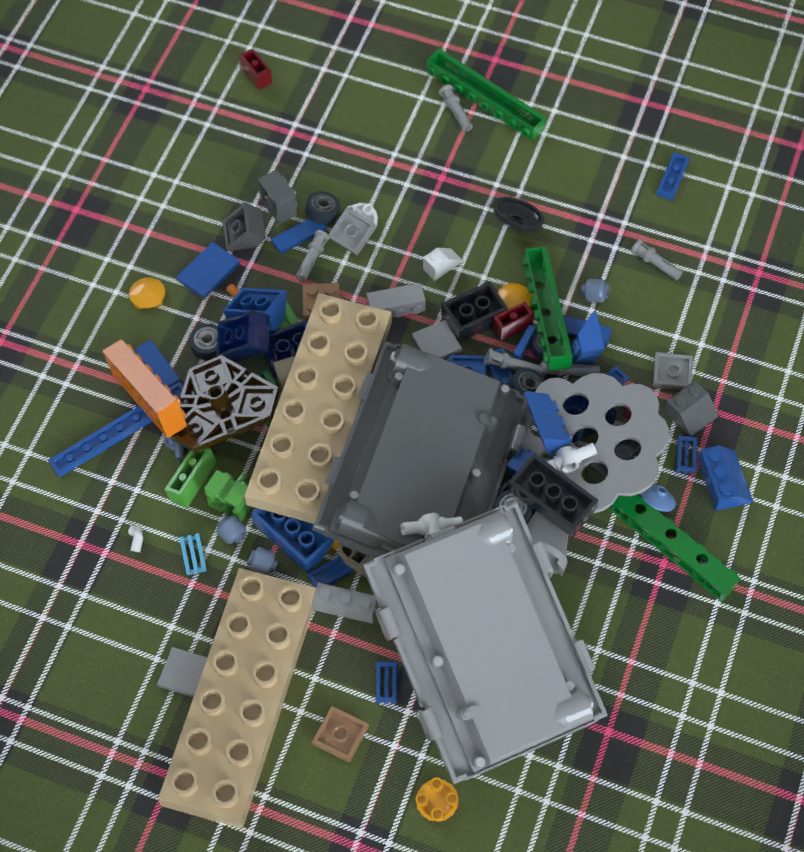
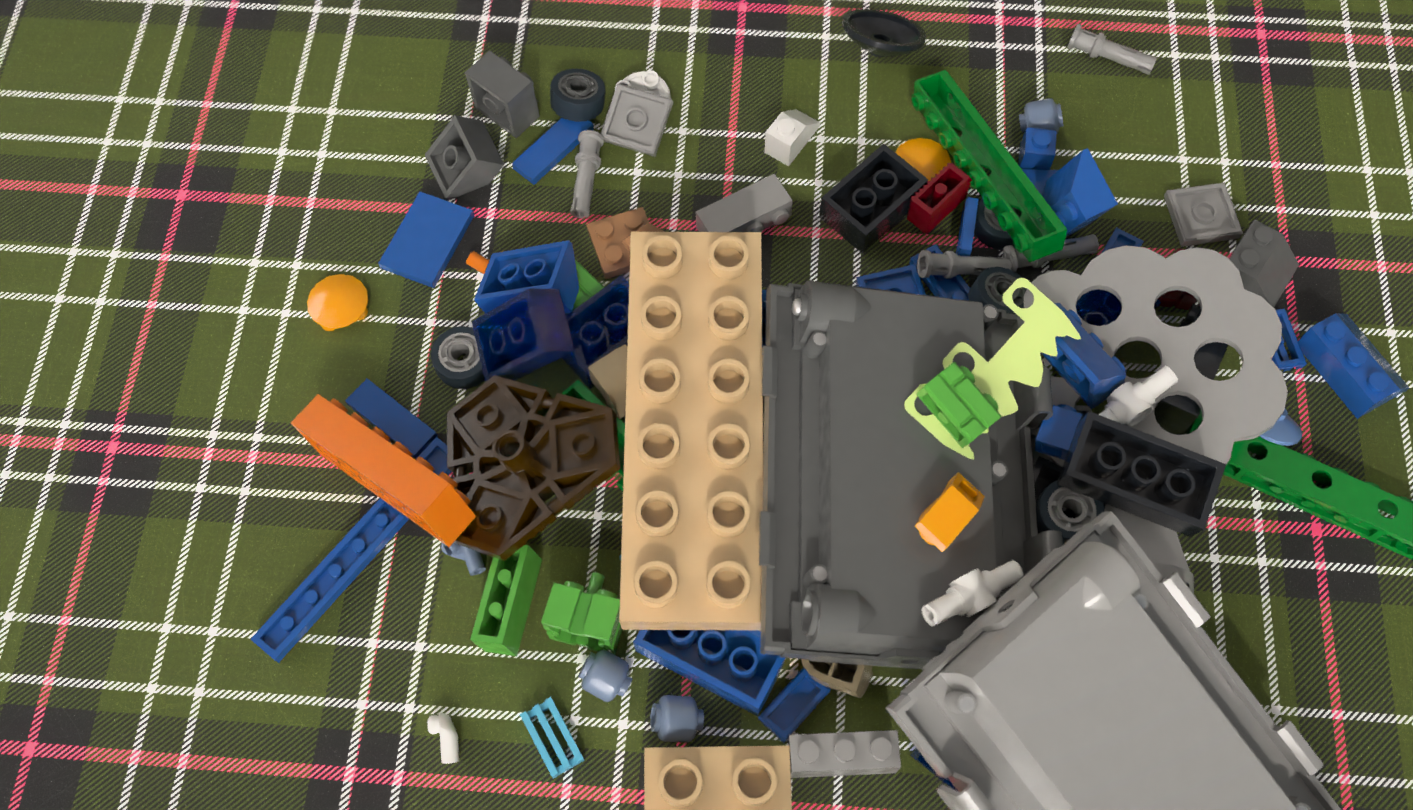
camera: 15 degrees left, 5 degrees up
light grey tile [412,320,462,359] -> none
none -> yellowish green piece [904,278,1081,460]
none -> light orange slope [915,472,985,552]
none -> bright green brick [916,361,1002,448]
none -> blue brick [1018,127,1057,170]

